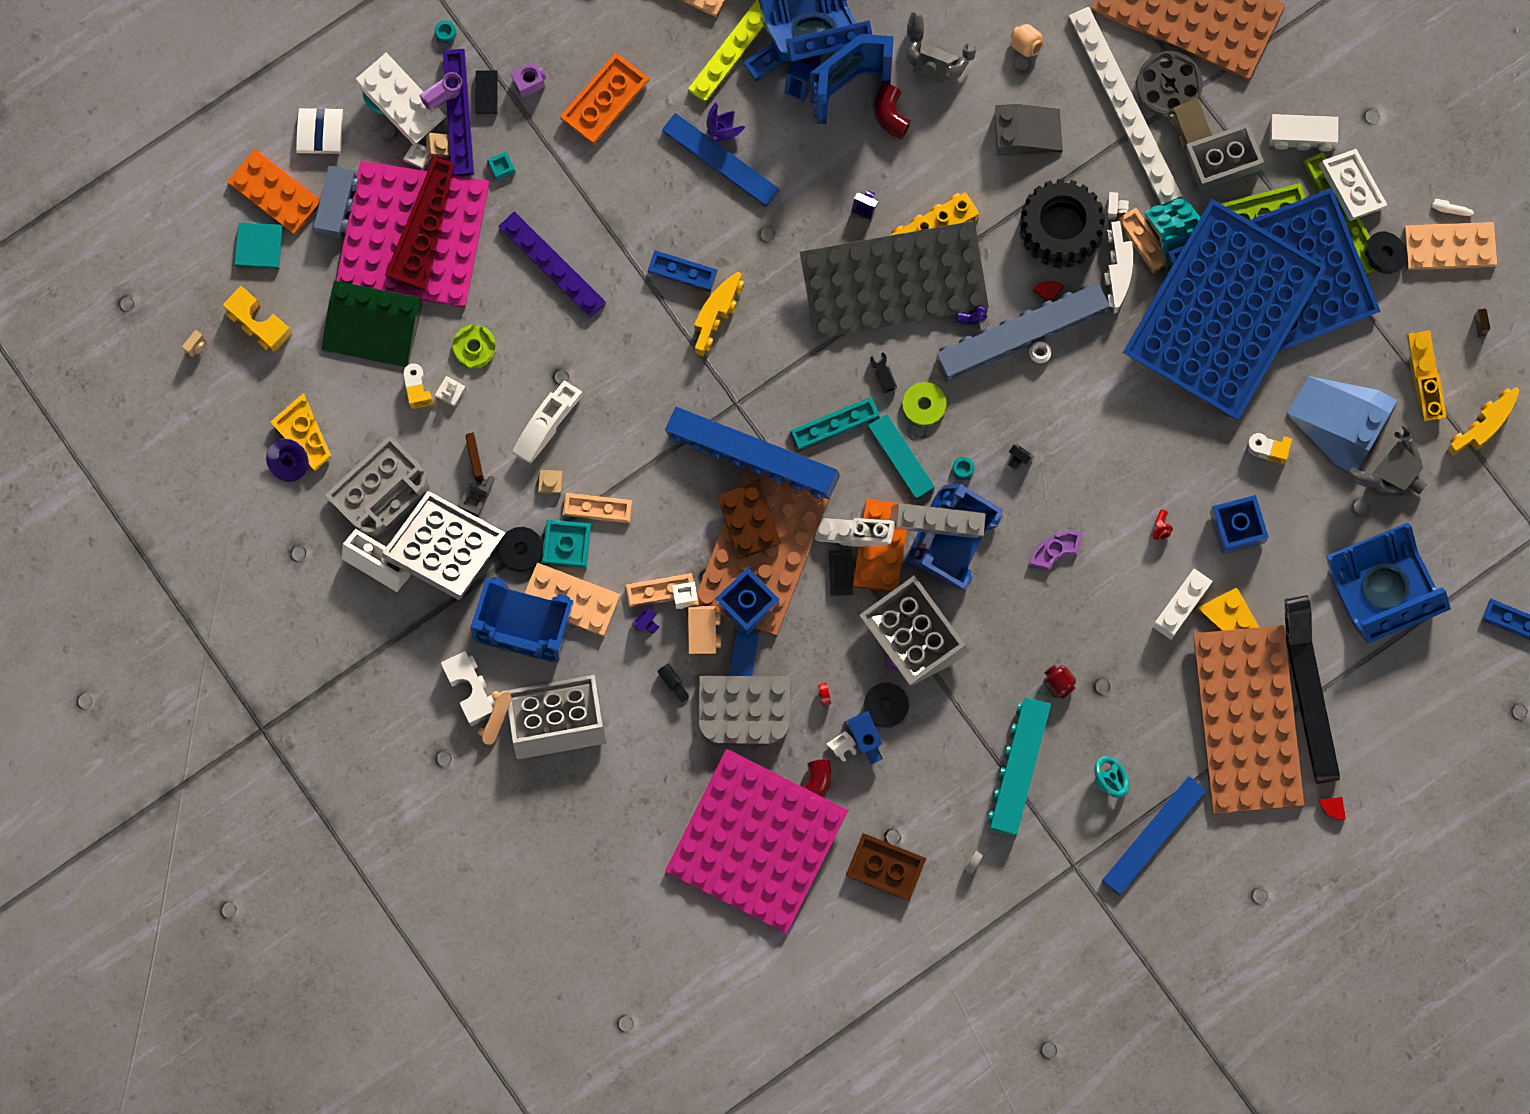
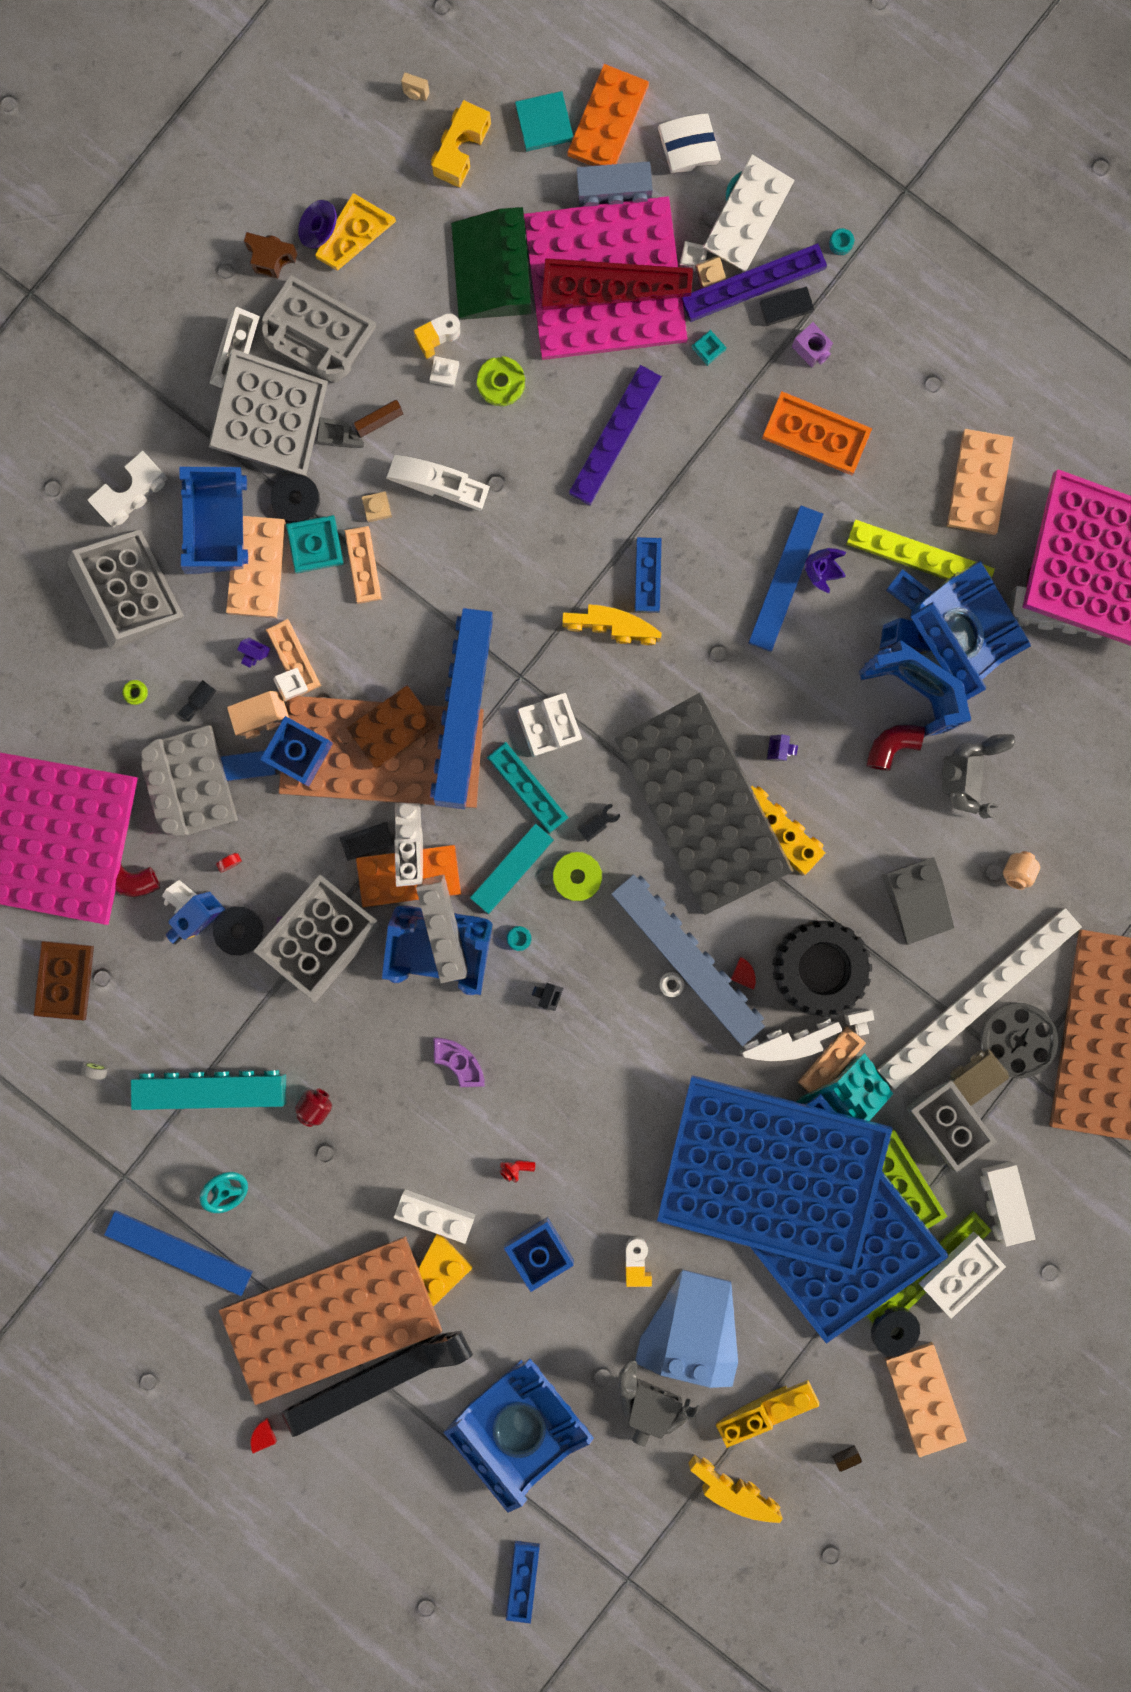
camera: 70 degrees right, 10 degrees up
medium lavender piece [419,72,462,111] -> none
light nougat piece [478,691,511,745] -> none
dark purple arm [956,306,988,325] -> none
white piece [1432,199,1474,216] -> none
none -> lime plate [122,680,148,705]
none -> reddish brown brick [244,232,298,279]
none -> white slope [516,693,582,757]

